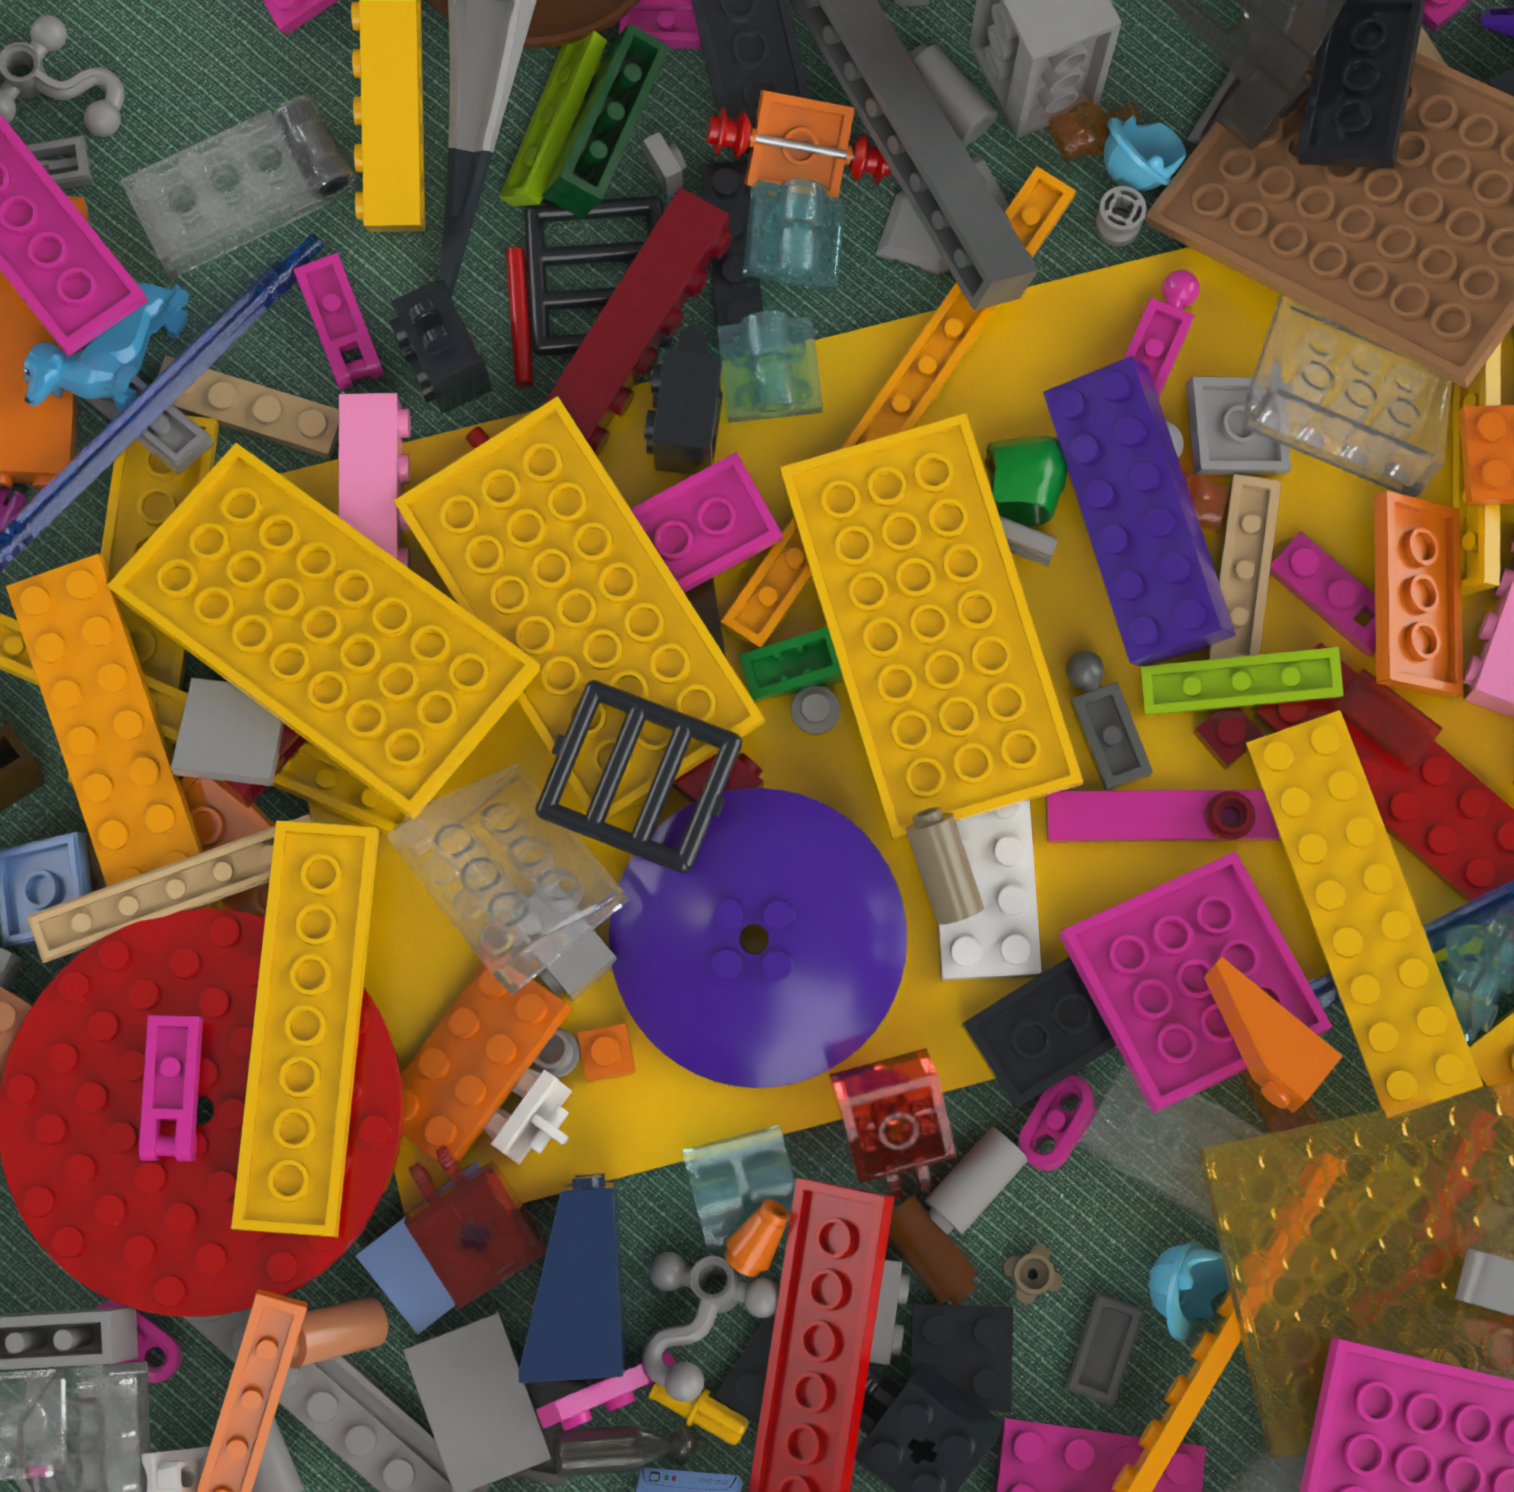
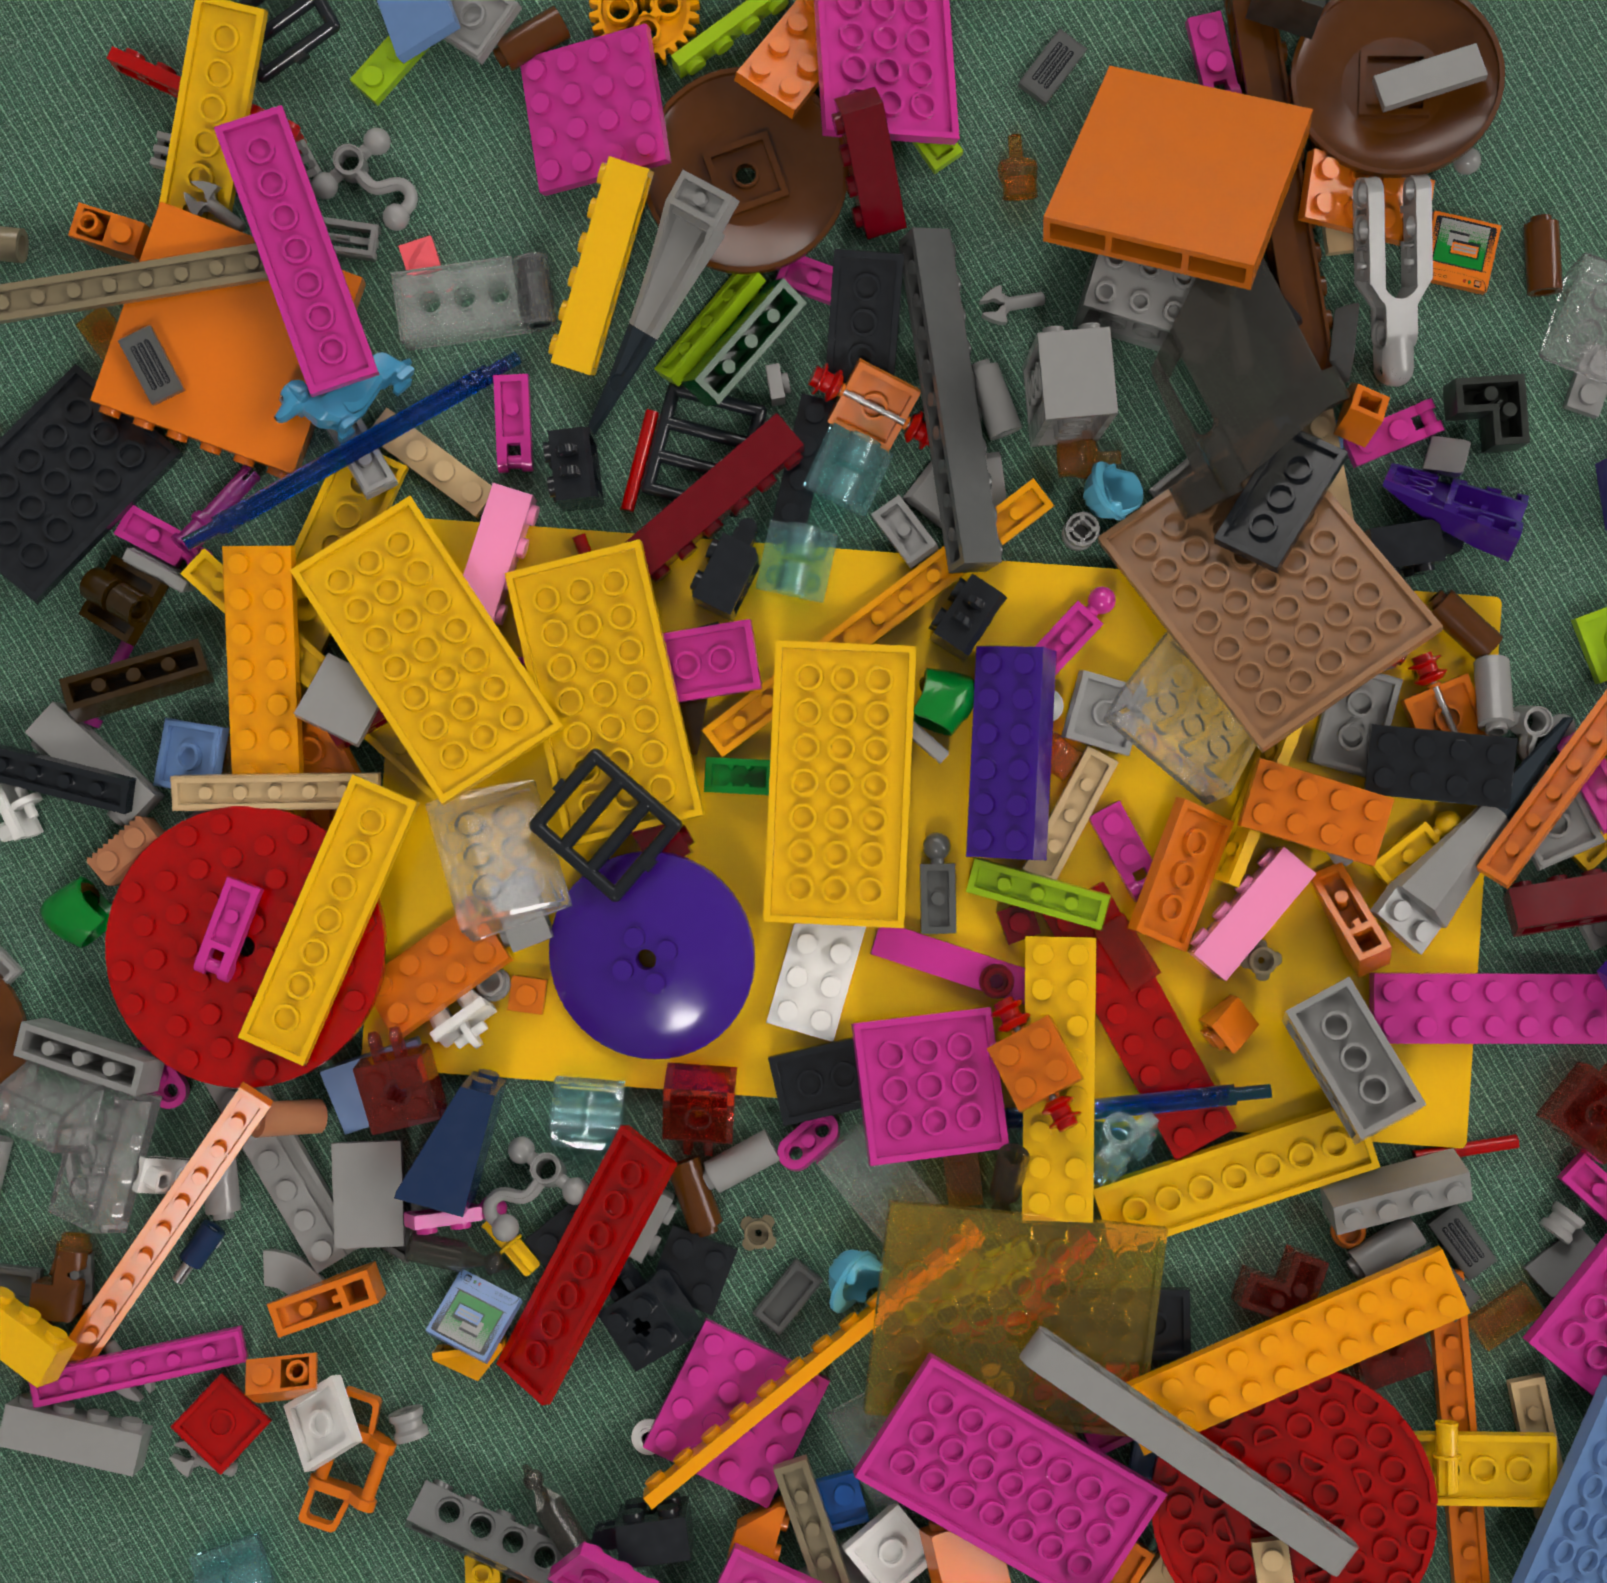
camera: 20 degrees right, 10 degrees up
orange cone [724,1199,790,1277] -> none
light grey plate [791,686,840,735] -> none
dark tan brick [905,807,984,924] -> none
orange slope [1204,956,1343,1113] -> none
none -> coral tile [398,235,443,281]
none -> light grey plate [871,495,939,569]
none -> black hinge [928,573,1007,662]
none -> orange plate [987,996,1084,1133]
none -> clear smoke wheel [990,1143,1030,1224]

